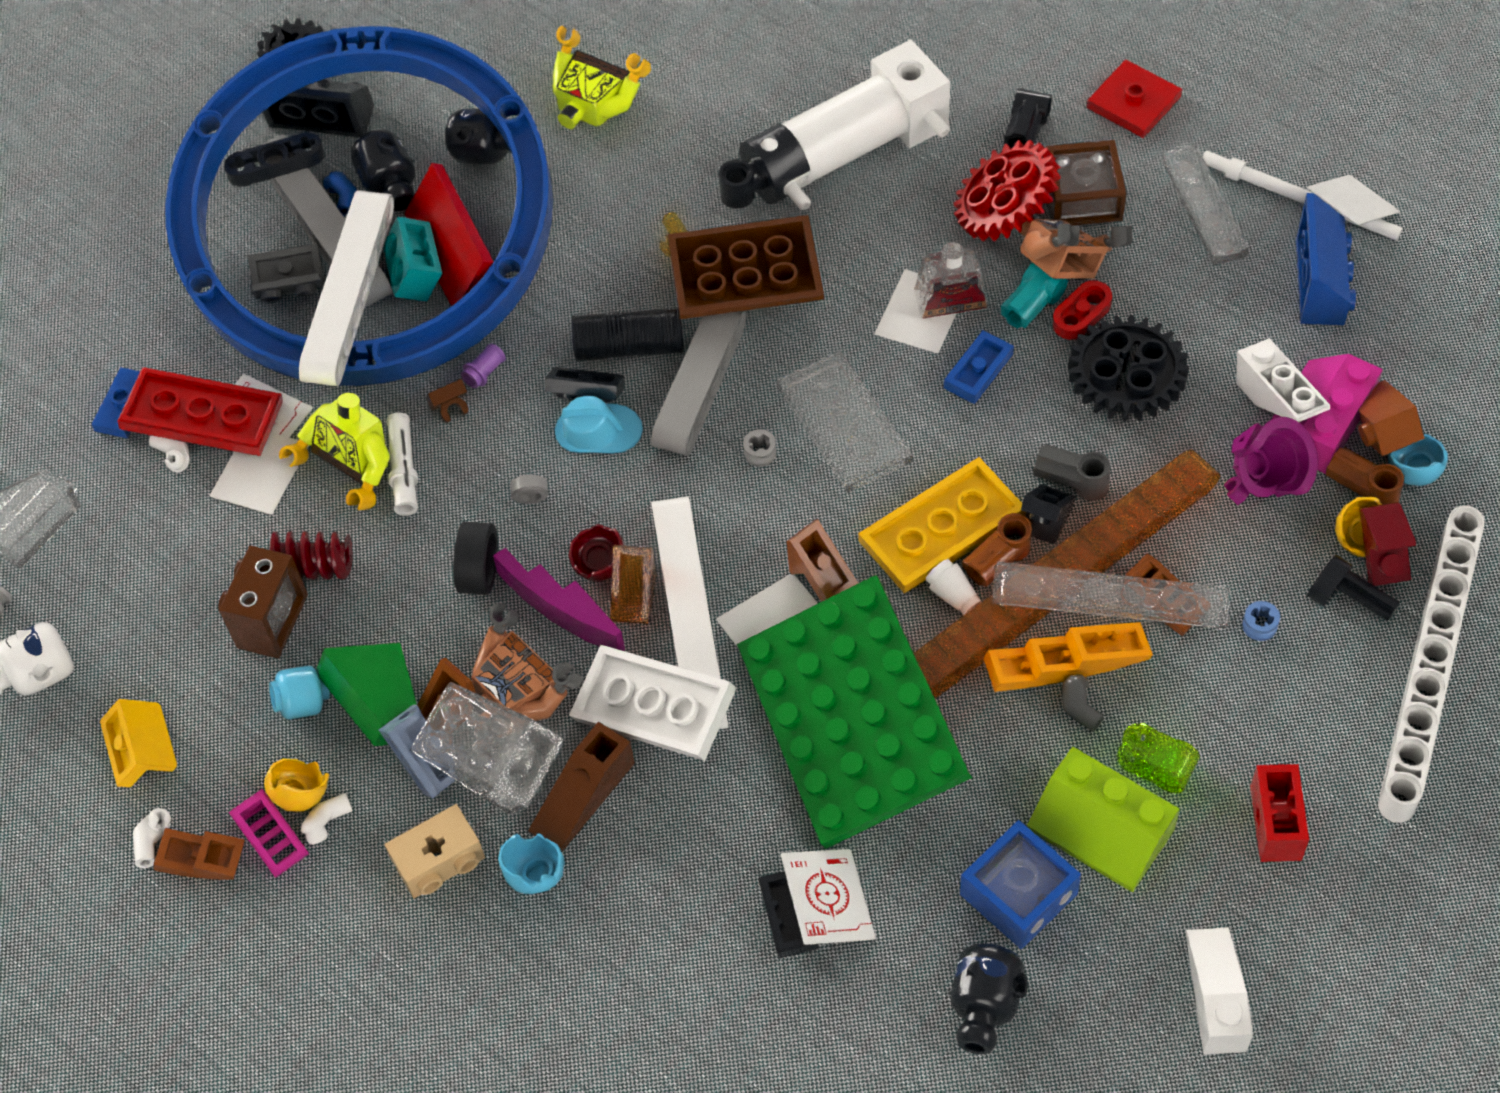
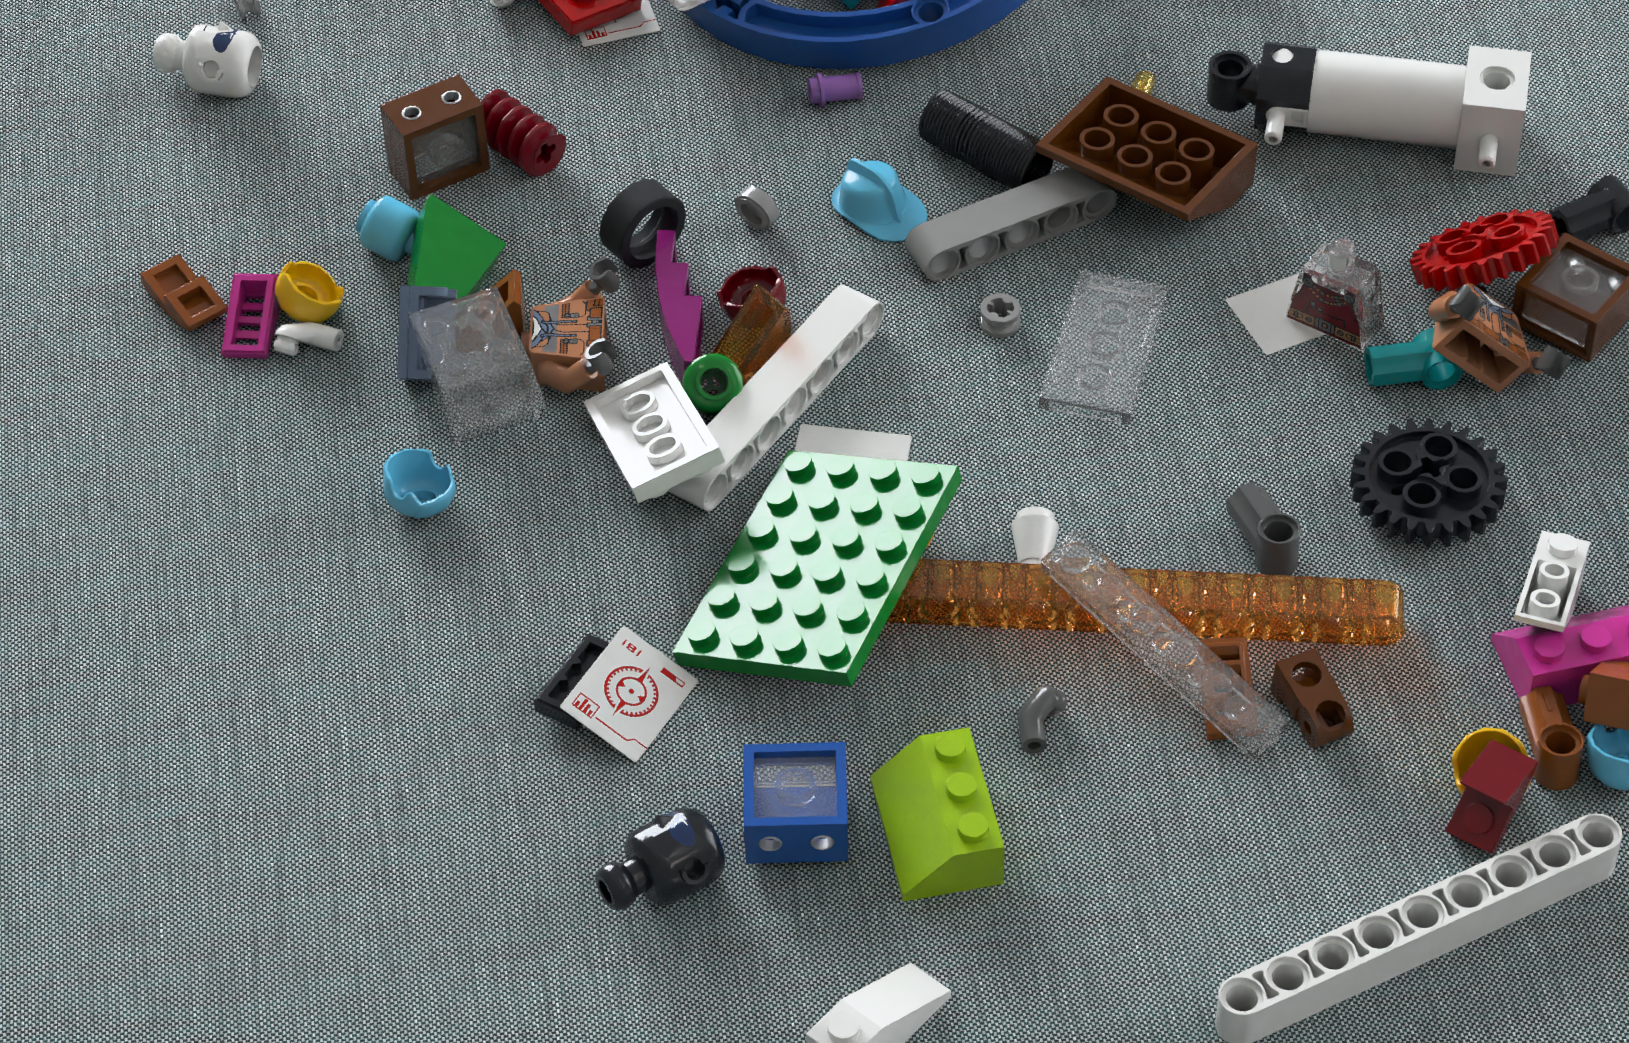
camera: 40 degrees right, 10 degrees down
yellow panel [100,699,178,787] -> none
white arm [133,808,171,868] -> none
white sticker [210,432,309,515] -> none
neon yellow torso [279,393,390,511] -> none
tan brick [384,803,485,899] -> none
white pin [386,412,418,516] -> none
reddish brown tile [426,379,469,424] -> none
reddish brown slope [528,721,635,852] -> none
black plate [545,367,625,403] -> none
dark orange slope [786,519,858,602] -> none
yellow plate [858,457,1026,594] -> none
blue plate [944,330,1014,404] -> none
dark orange piece [962,513,1032,587] -> none
light orange slope [983,622,1153,692] -> none
black slope [1020,484,1077,544] -> none
red plate [1052,280,1113,340] -> none
clear neon green piece [1117,723,1200,794] -> none
magenta helmet [1224,417,1318,505] -> none
medium blue bush [1242,601,1280,641] -> none
red brick [1250,764,1309,862] -> none
black piece [1307,554,1400,621] -> none
none -> green head [681,353,743,416]
none -> reddish brown leg [1270,648,1354,748]

